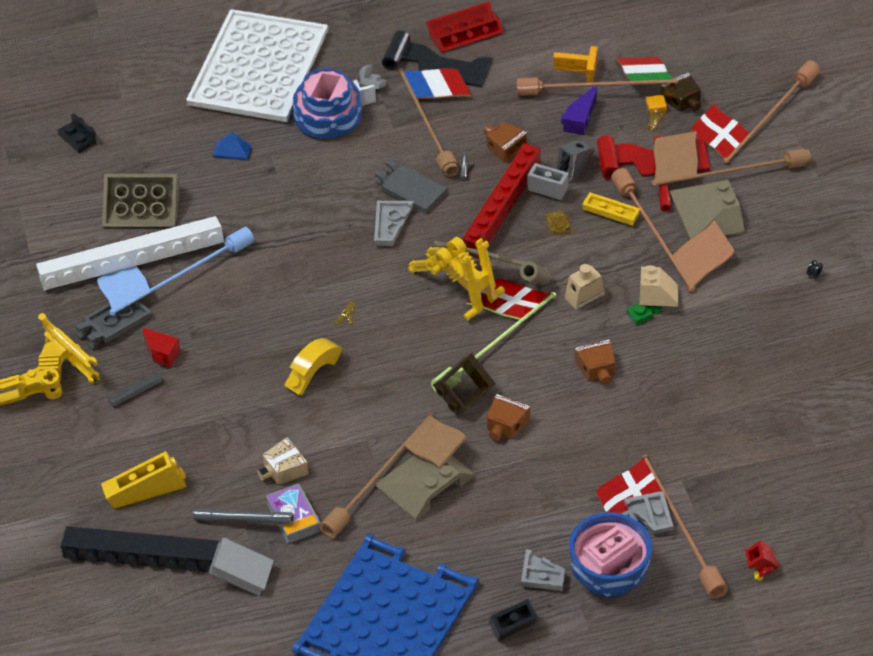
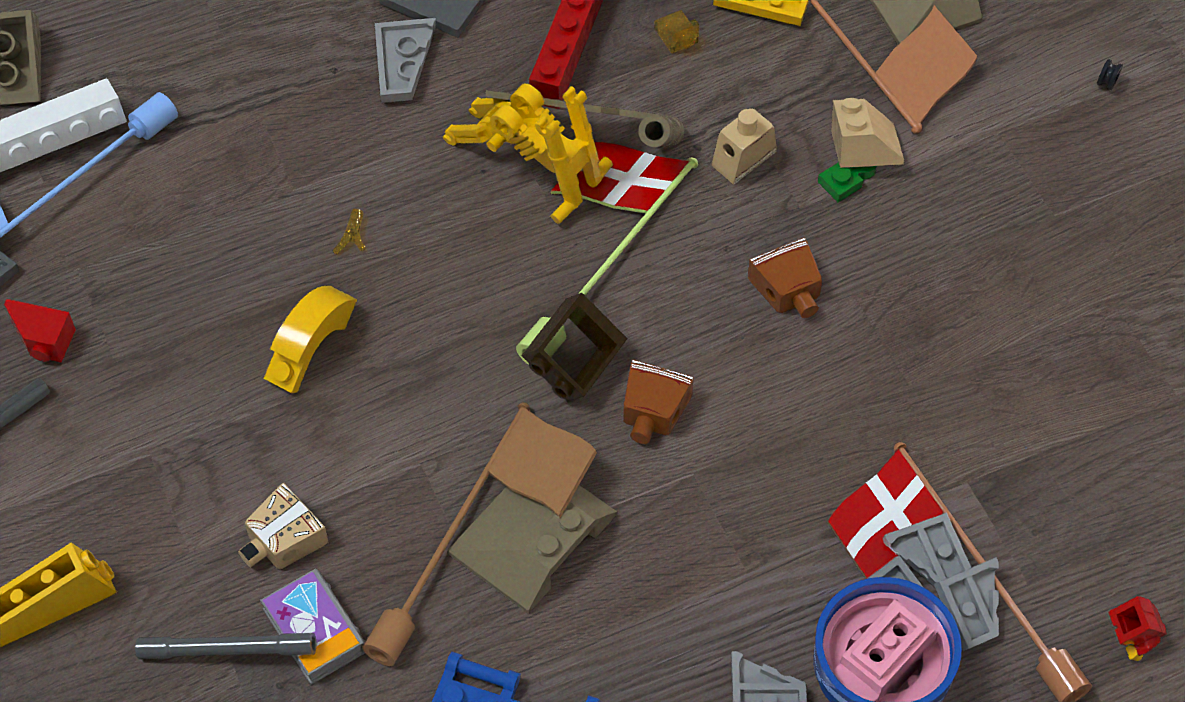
camera: 10 degrees left, 10 degrees up
none -> light grey wing [934,557,999,651]

